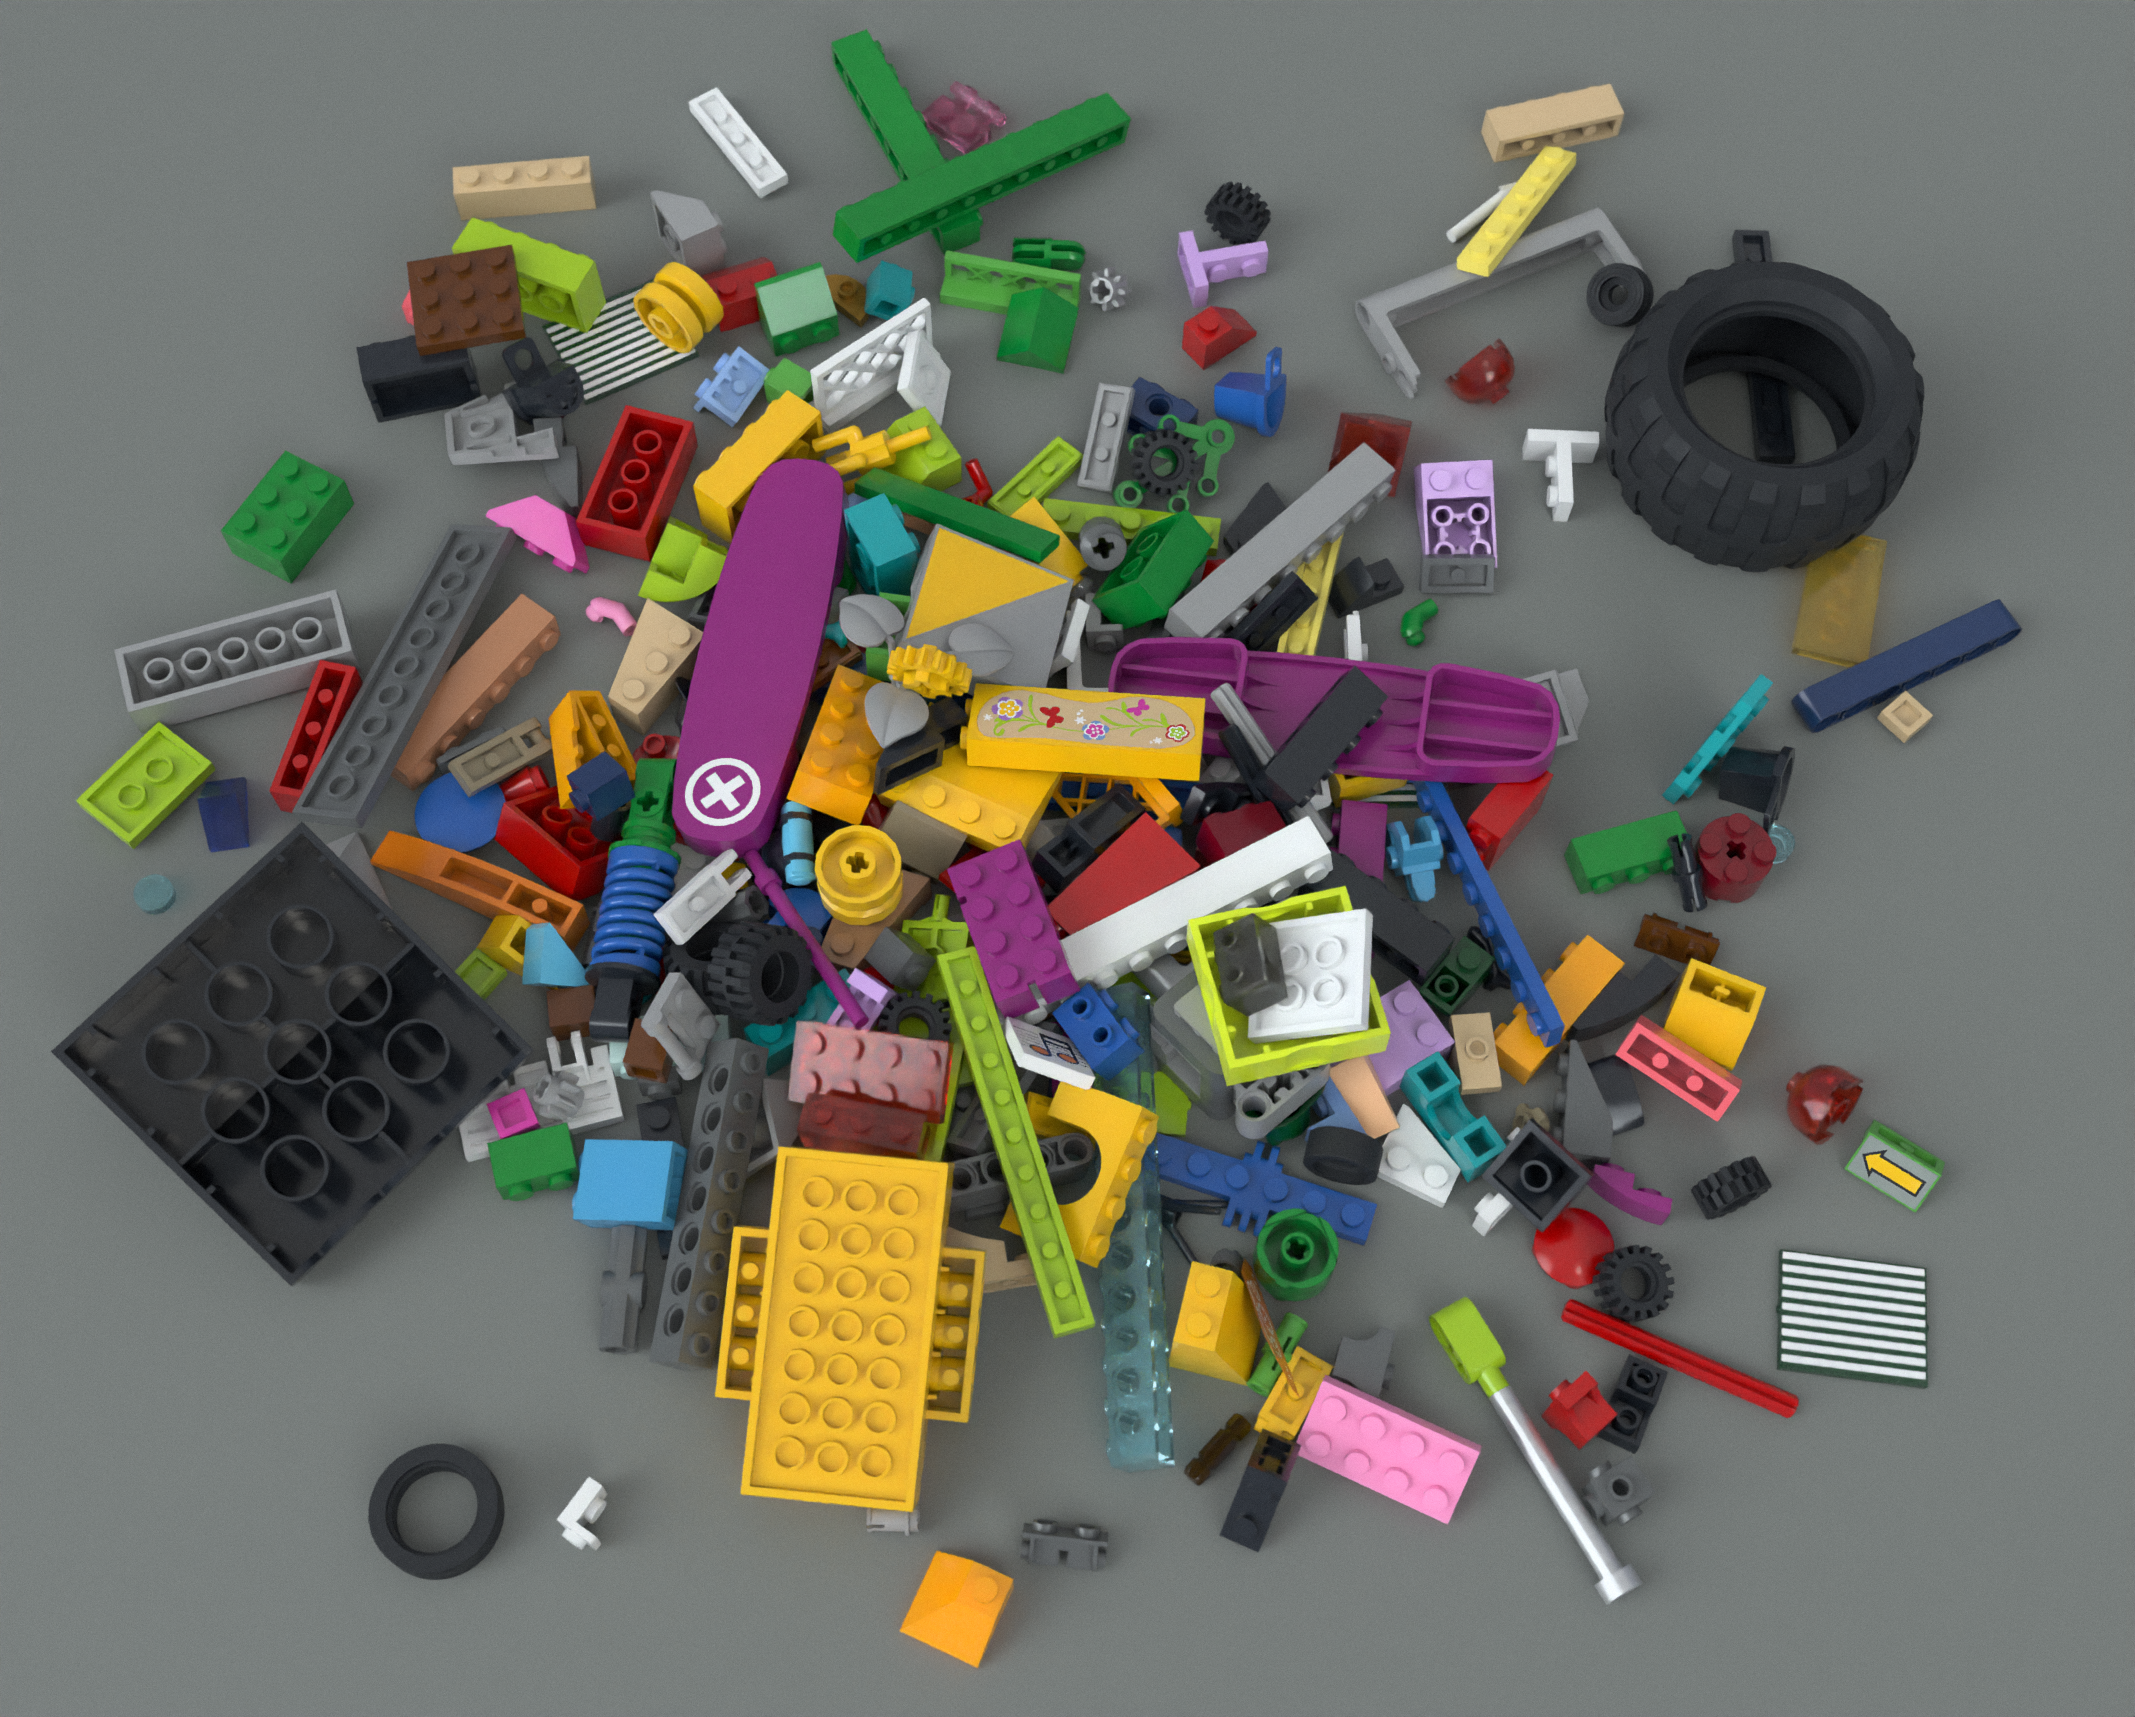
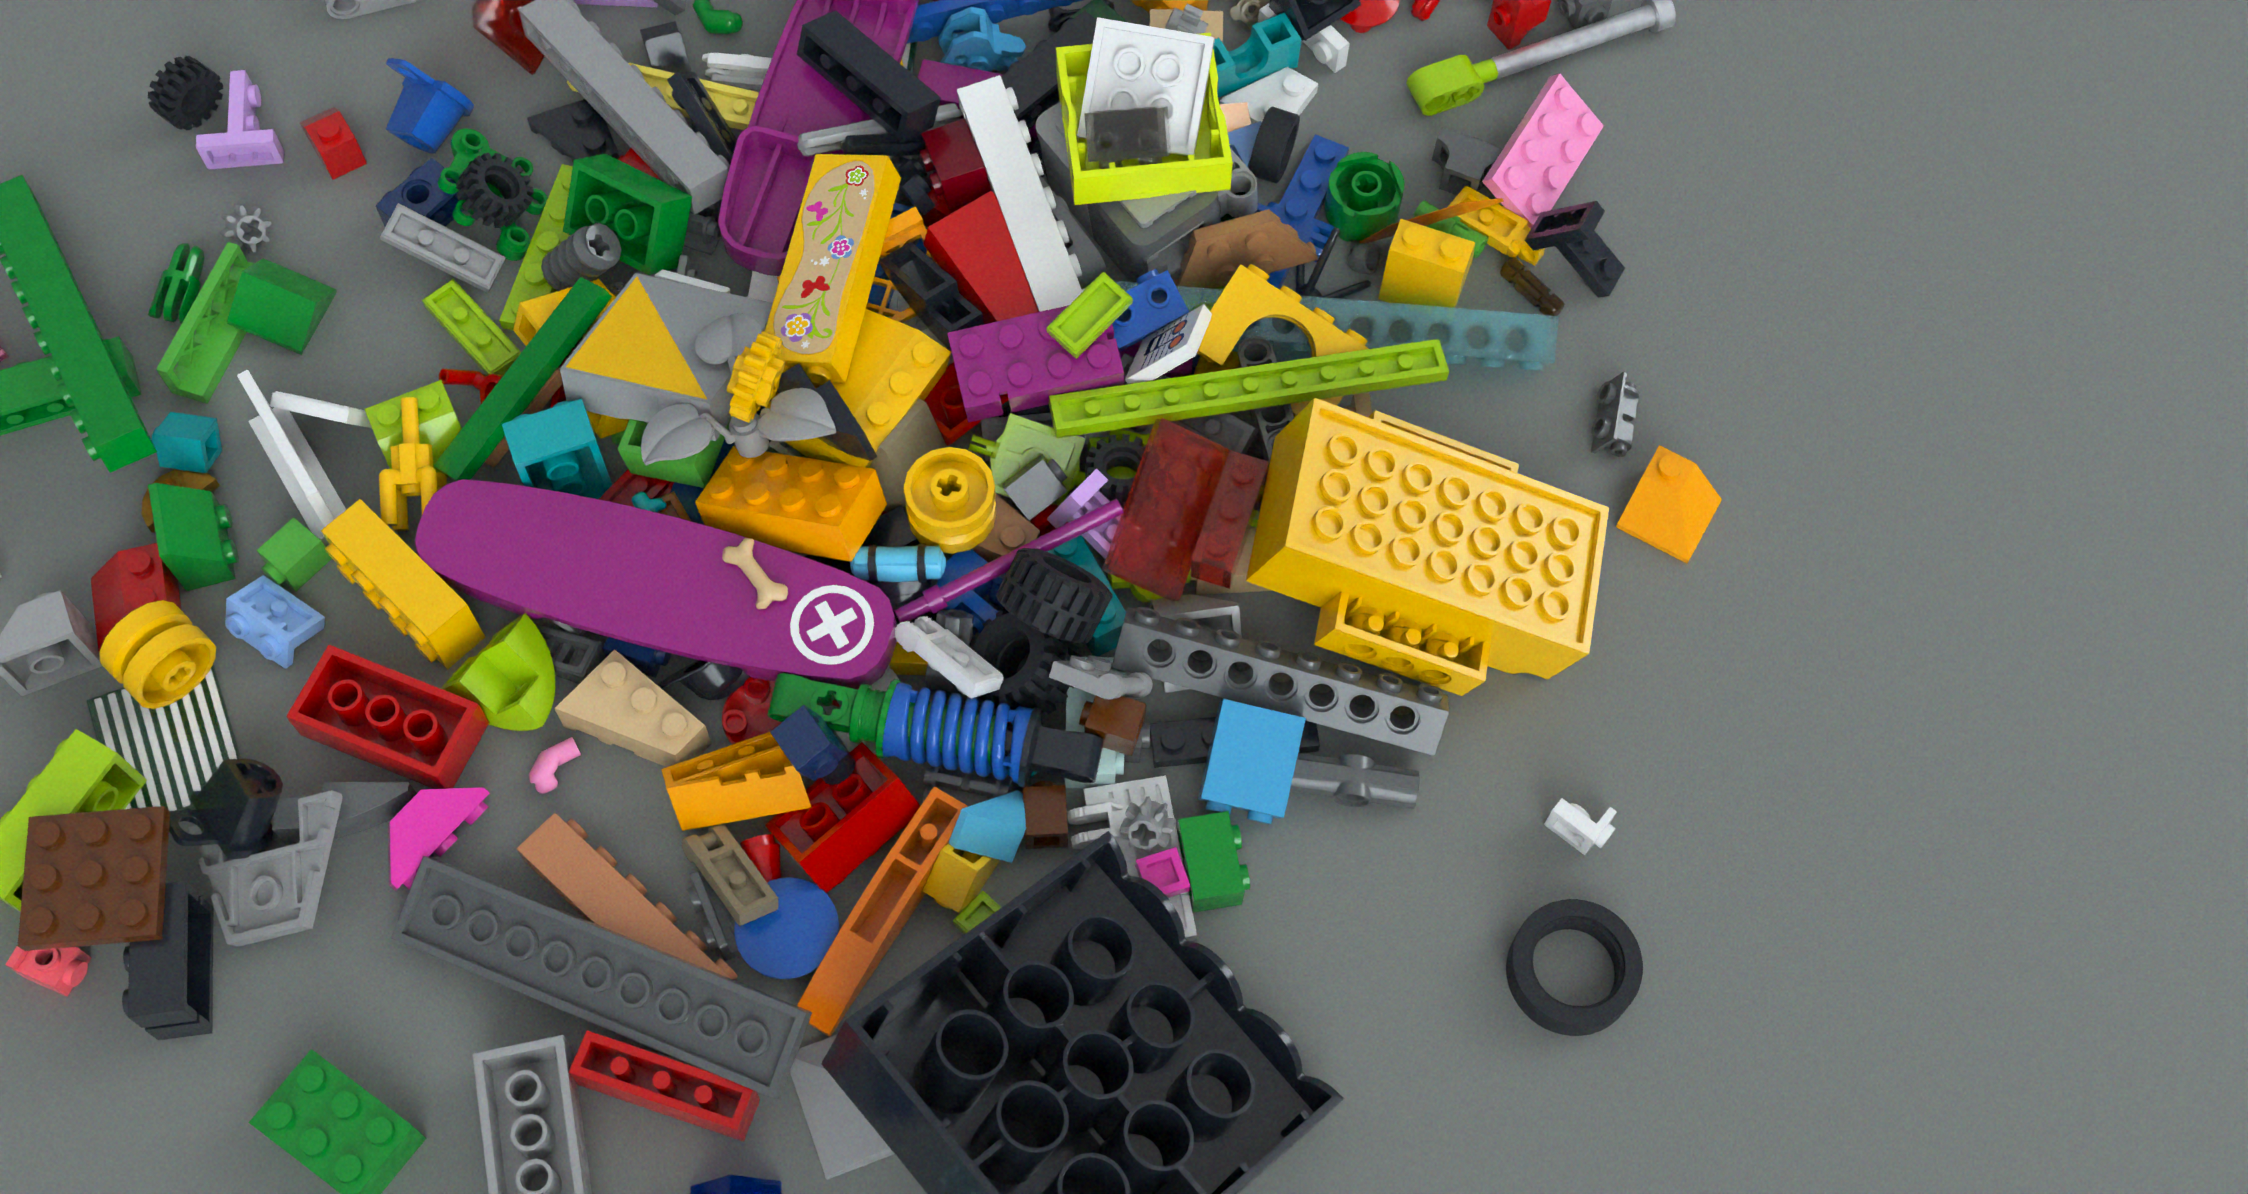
camera: 85 degrees left, 0 degrees up
none -> tan piece [722,538,788,610]
none -> lime tile [1046,272,1133,359]
none -> light grey gear [1164,3,1208,34]
none -> medium nougat wing [1174,209,1318,297]

